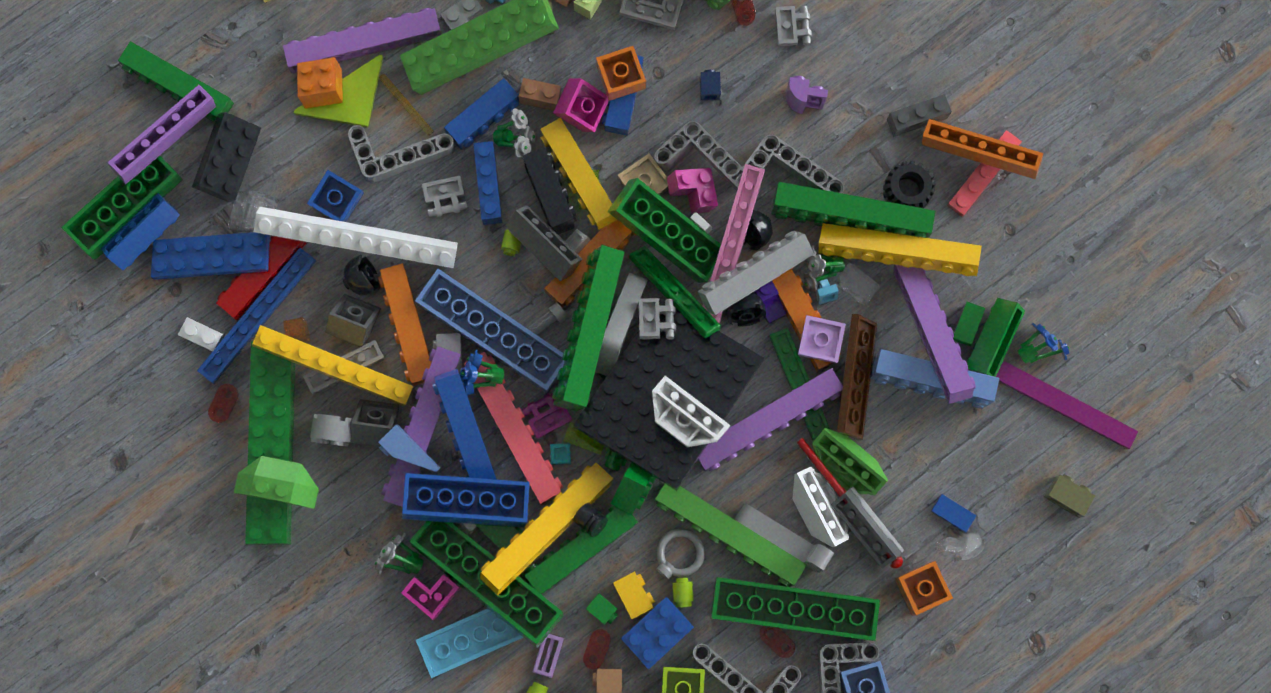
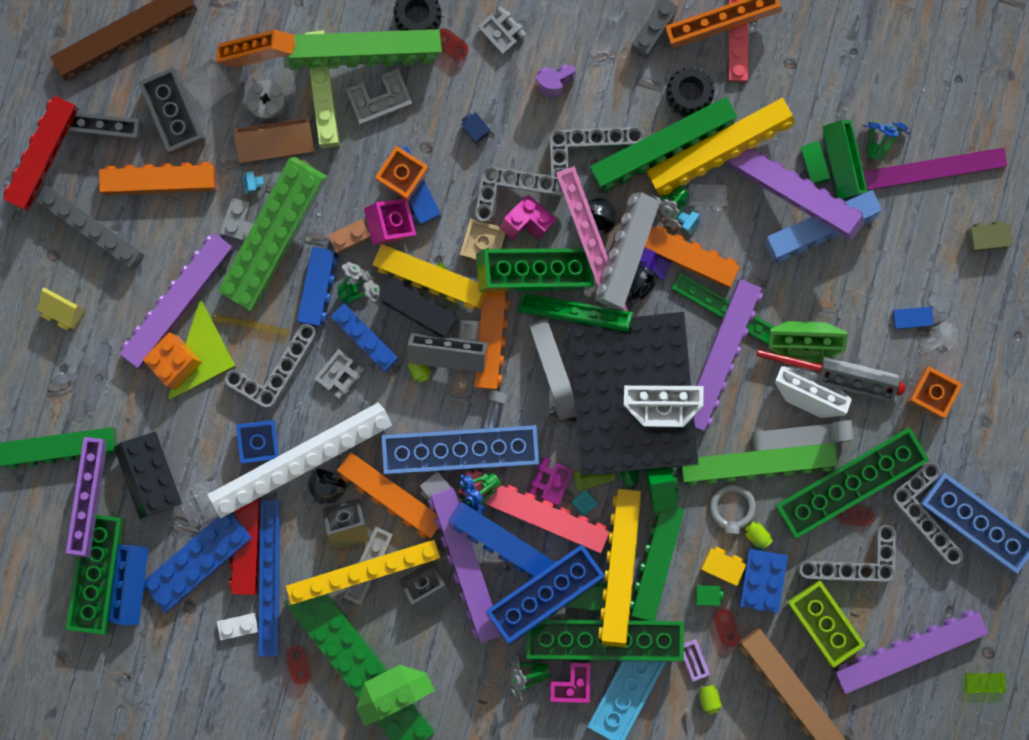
camera: 30 degrees left, 5 degrees up
clear orange brick [283,317,310,342] -> none
light grey brick [310,414,353,447] -> none
medium blue slope [378,424,440,472] -> none
green brick [552,245,625,412] -> none
black piece [573,503,608,537] -> none
light grey plate [639,298,676,339] -> none
white plate [690,212,712,234] -> none
lavender plate [798,315,846,364] -> none
reddish brown tile [837,314,877,440] -> none

